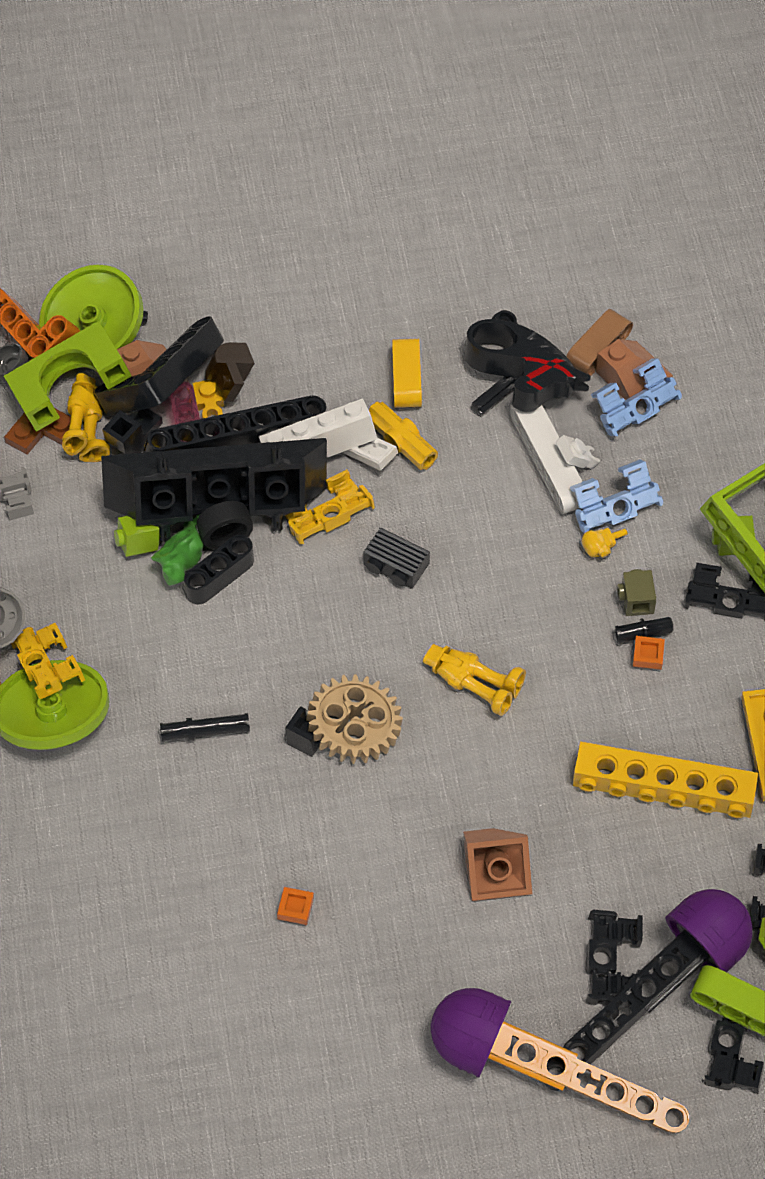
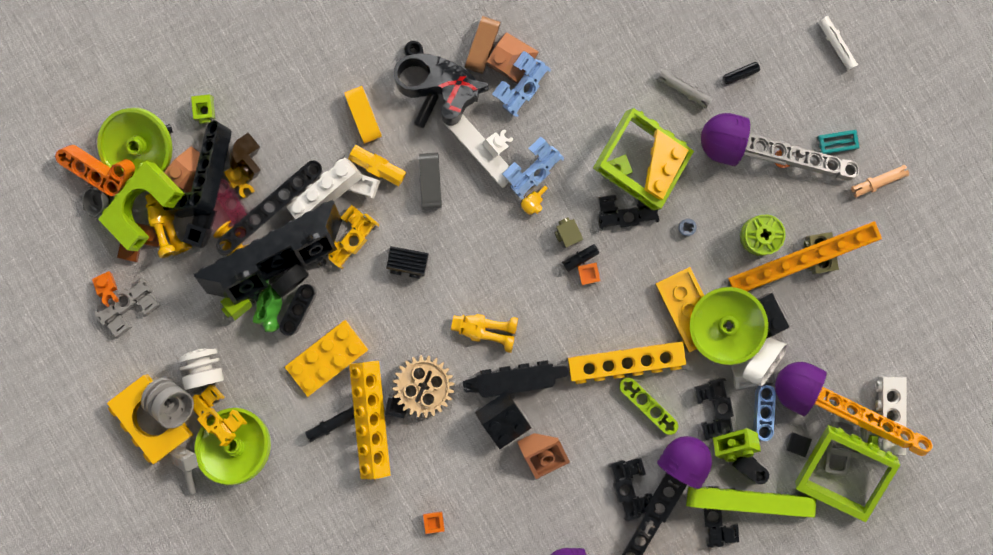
camera: 20 degrees left, 30 degrees up
none -> white wheel [177,348,224,390]
none -> lime brick [191,94,215,124]
none -> yellow plate [285,320,369,397]
none -> yellow brick [349,361,391,479]
none -> dark grey beam [419,153,442,209]
none -> black hinge [463,360,569,398]
none -> black brick [475,391,532,449]
none -> lime beam [619,377,678,435]

